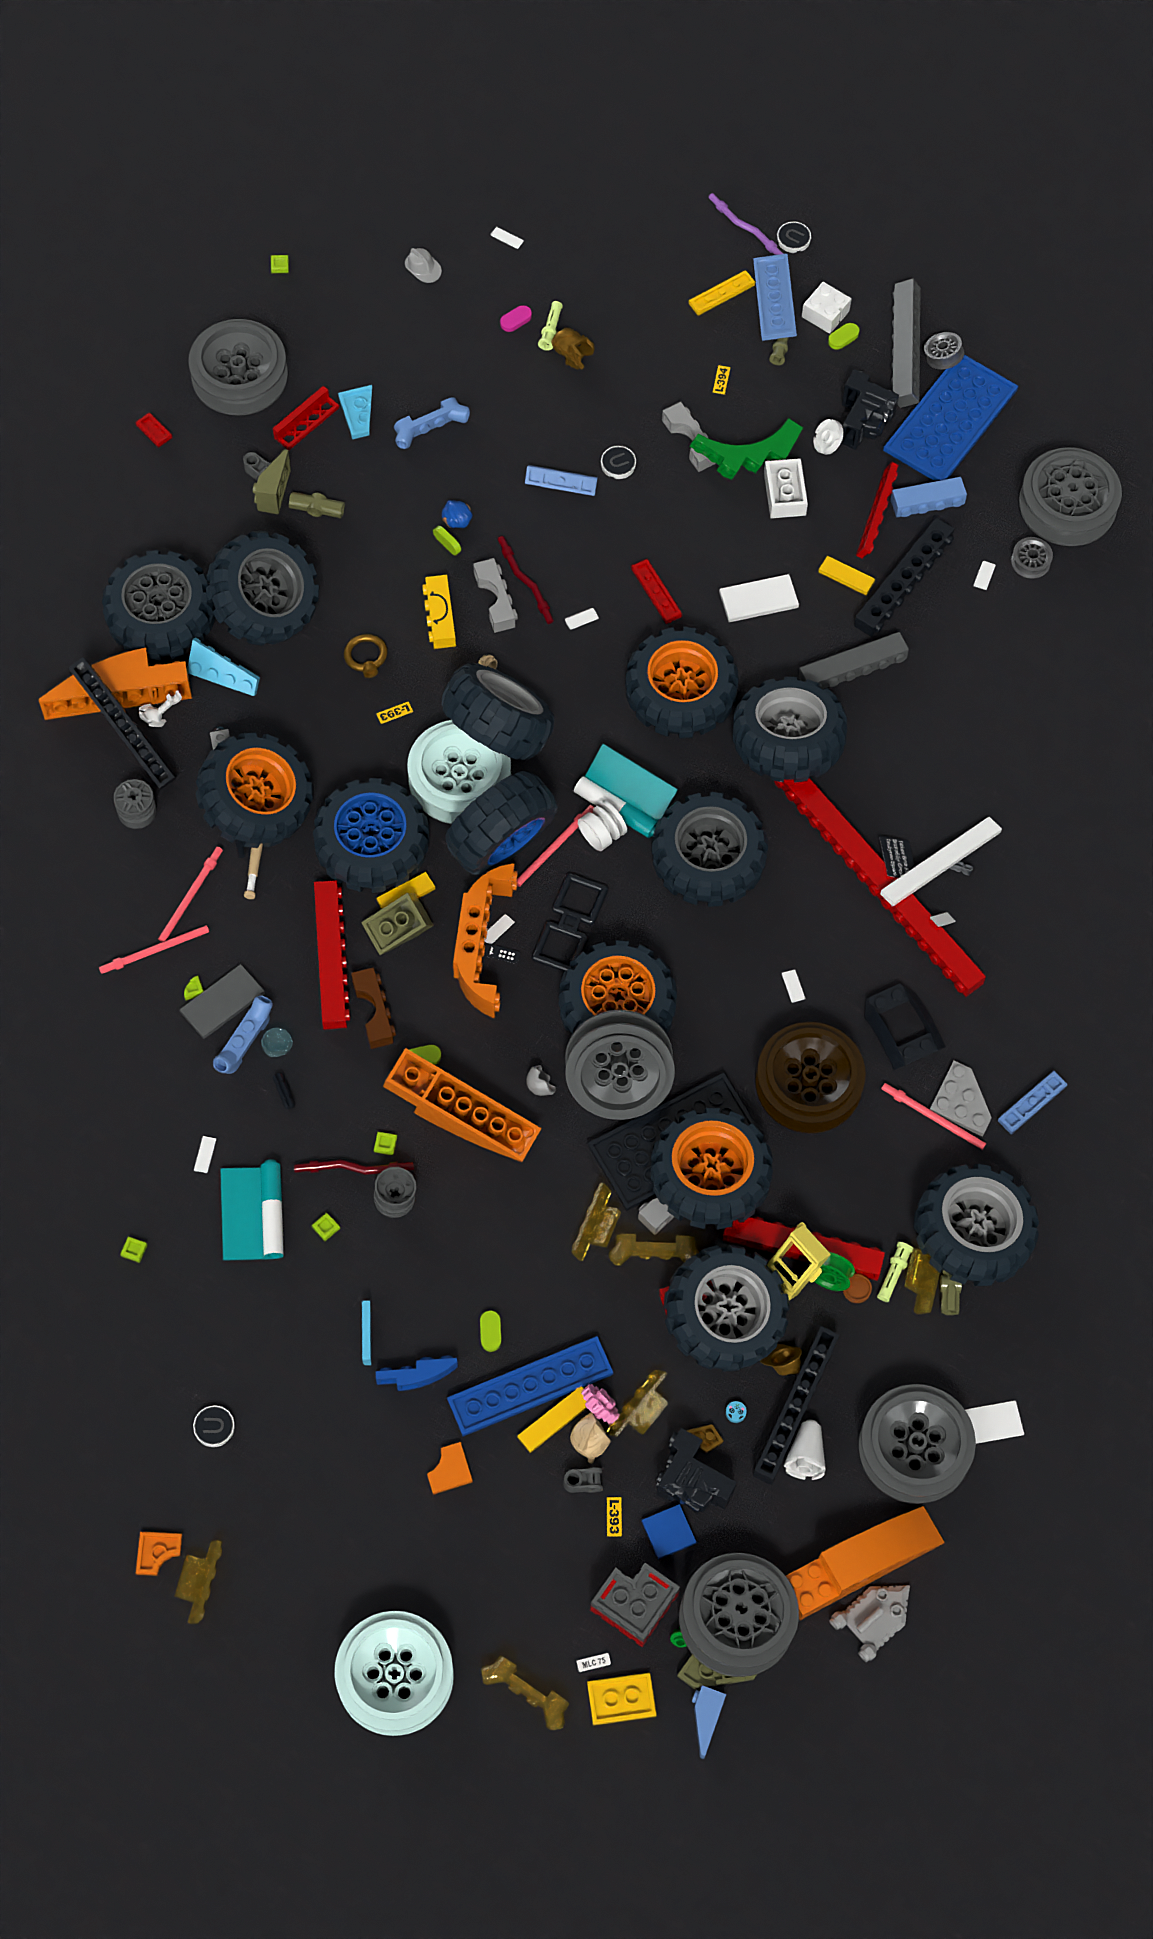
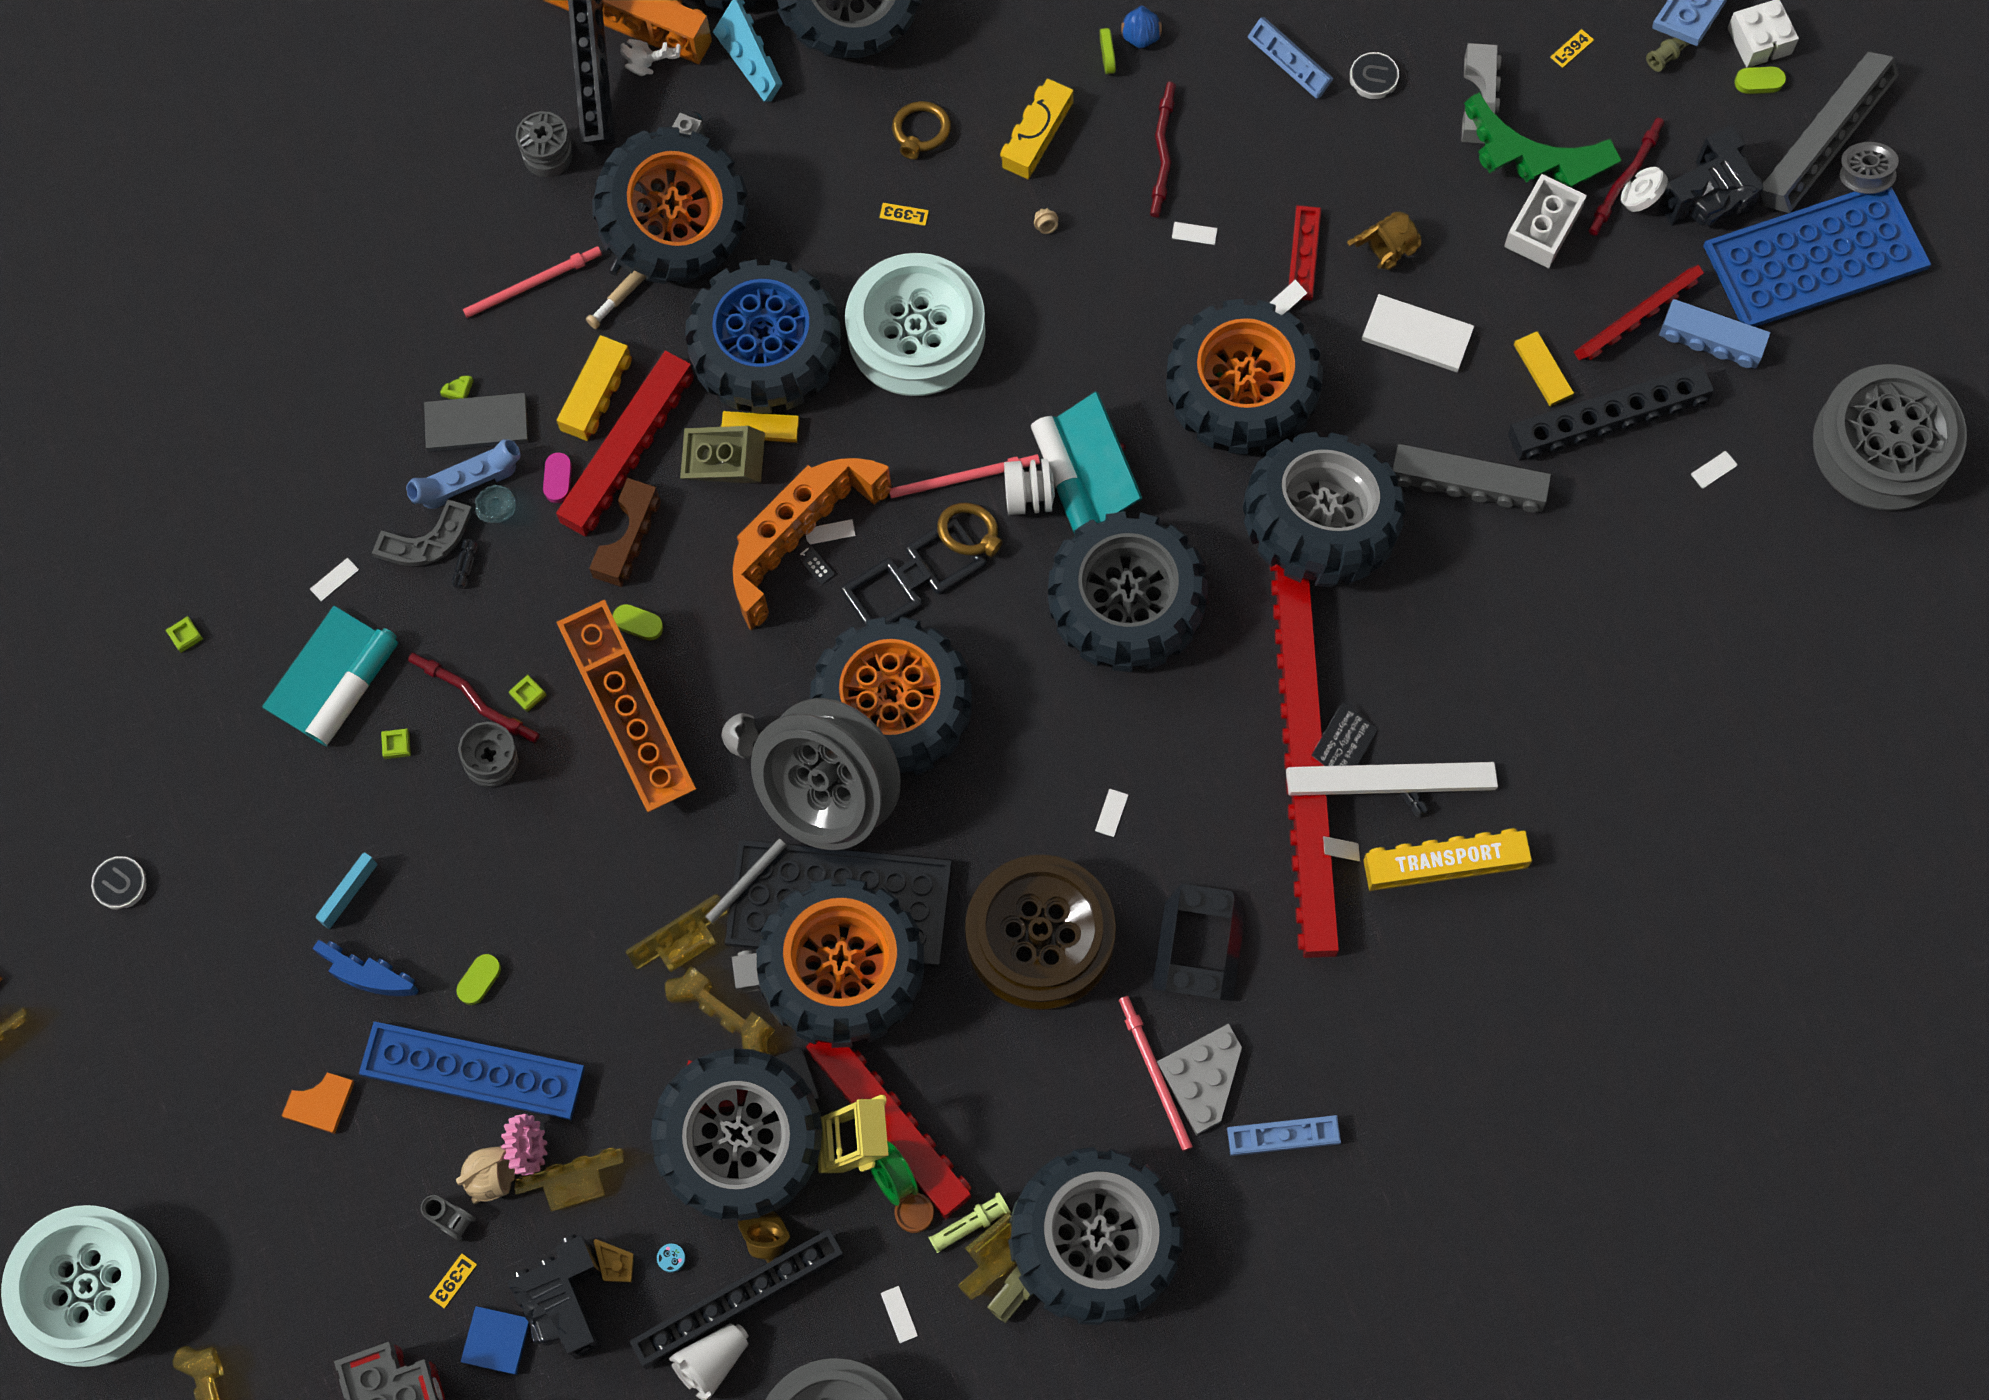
camera: 40 degrees right, 5 degrees up
coral bar [99,925,209,974] -> none
black wheel [441,663,555,760] -> none
black wheel [446,771,558,875] -> none
light grey arch [473,558,518,633] -> none
yellow tile [517,1387,587,1453] -> none
flat silver wheel [1011,537,1053,578] -> none
none -> dark grey plate [372,499,473,566]
none -> dark pink tile [543,453,572,503]
none -> yellow brick [556,335,632,441]
none -> light grey piece [705,839,787,924]
none -> white sticker [881,1286,918,1343]
none -> pearl gold piece [937,503,1003,558]
none -> white sticker [1270,280,1307,315]
none -> pearl gold helmet [1347,212,1422,270]
none -> yellow brick [1363,828,1532,891]
none -> dark red bar [1588,118,1665,236]

